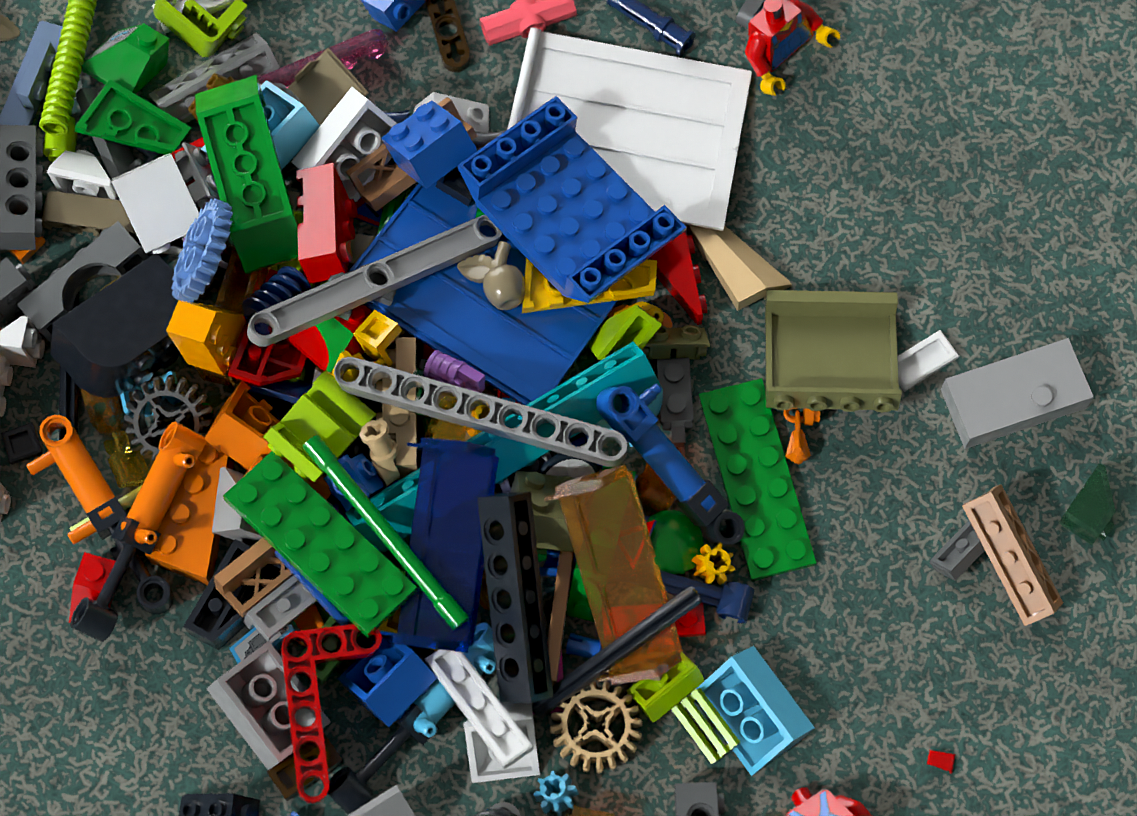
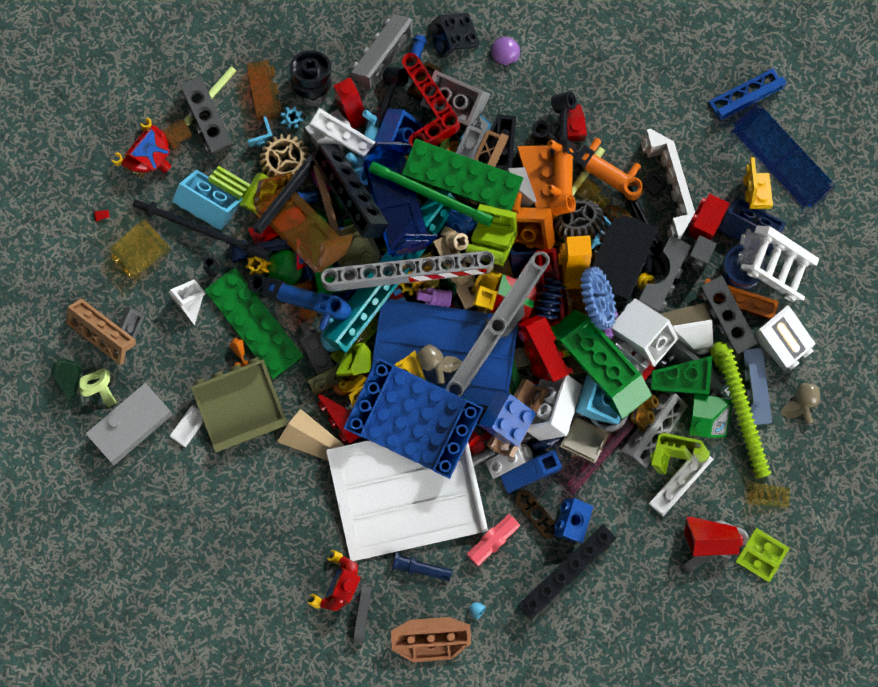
camera: 150 degrees right, 5 degrees up
none -> yellowish green piece [79,368,117,408]
none -> clear yellow panel [109,219,171,280]
none -> black bar [133,199,272,262]
none -> white slope [169,279,206,325]
none -> black pin [203,256,219,277]
none -> medium azure bracket [247,116,273,148]
none -> red slope [333,77,366,130]
none -> medium lavender hair [491,37,521,65]
none -> blue slope [500,450,562,493]

